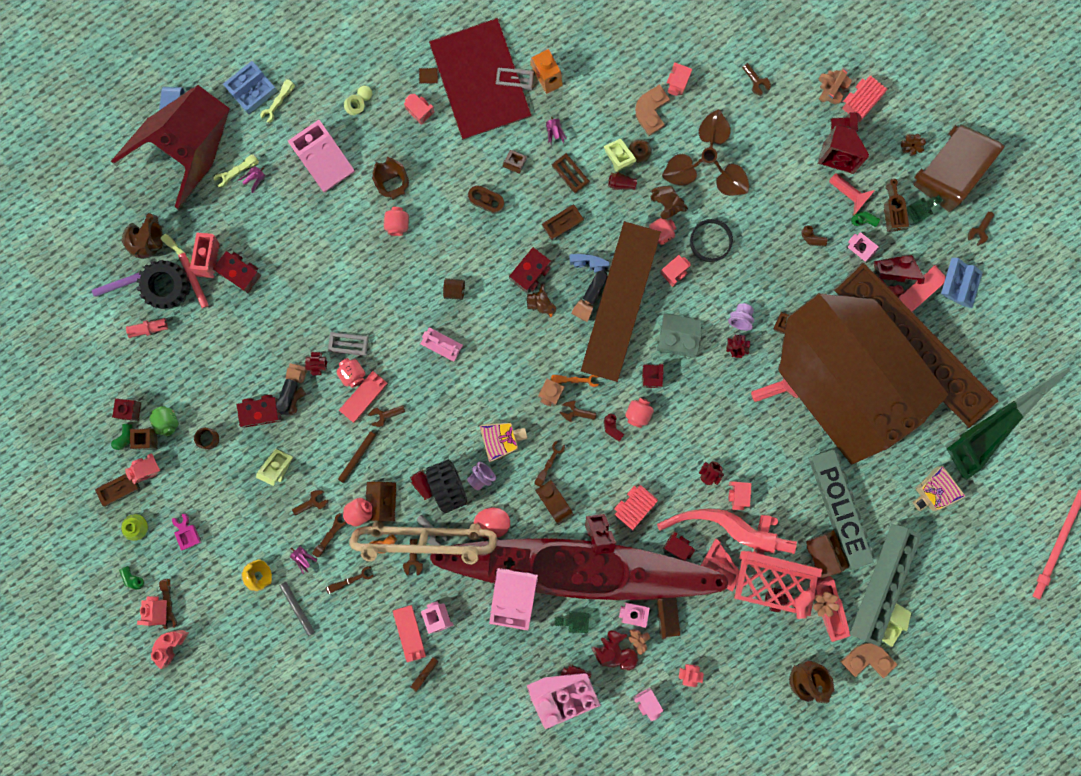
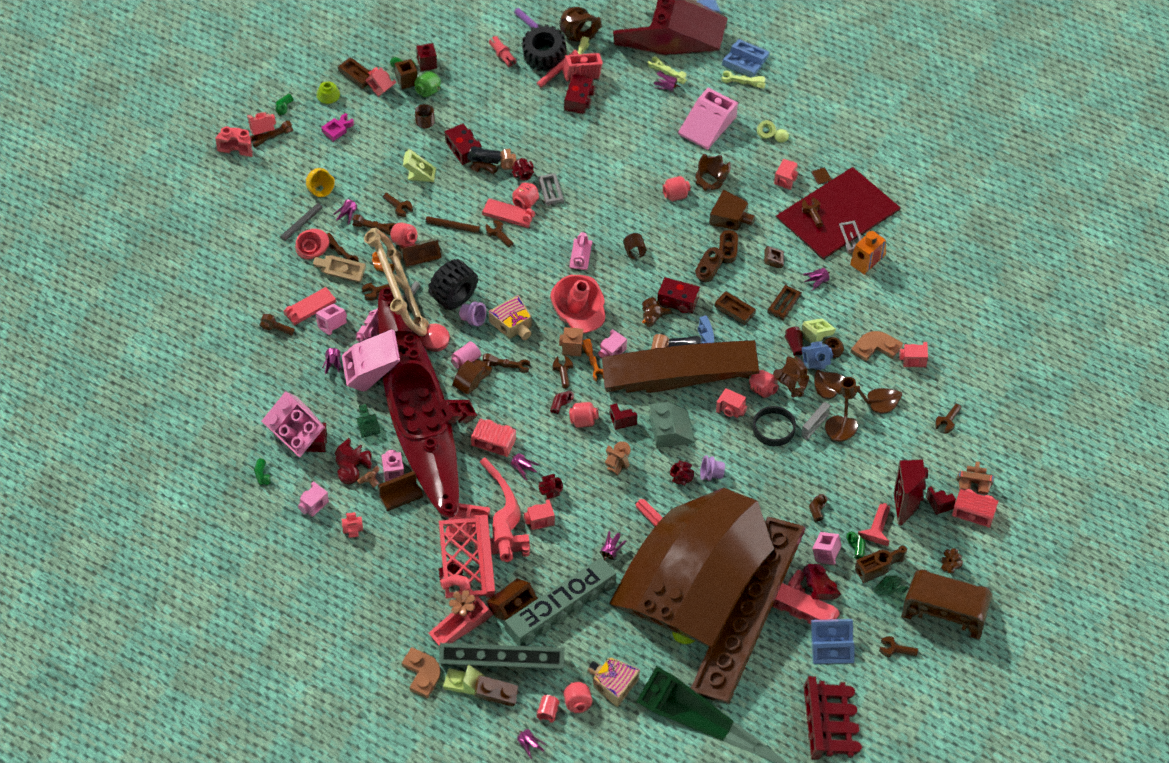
camera: 65 degrees right, 30 degrees down
dark red brick [663,531,695,561] -> none
reddish brown helmet [789,661,835,703] -> none
none -> green arm [254,458,271,486]
none -> coral hat [295,229,329,259]
none -> tan hinge [313,255,366,283]
none -> flat silver piece [322,348,342,374]
none -> bright pink hinge [356,308,379,342]
none -> bright pink brick [451,341,481,369]
none -> reddish brown plate [474,675,518,706]
none -> flat silver piece [511,453,539,480]
none -> flat silver piece [517,729,547,759]
none -> coral beam [536,695,560,723]
none -> coral piece [550,275,605,334]
none -> coral head [564,682,592,713]
none -> bright pink brick [598,329,627,359]
none -> flat silver piece [600,531,627,561]
none -> nougat hips [605,441,631,475]
none -> reddish brown plate [695,247,724,282]
none -> reddish brown torso [709,190,755,231]
none -> light grey tile [801,402,830,440]
none -> reddish brown bar [802,198,823,228]
none -> medium blue brick [802,341,833,370]
none -> dark red fence [803,676,862,760]

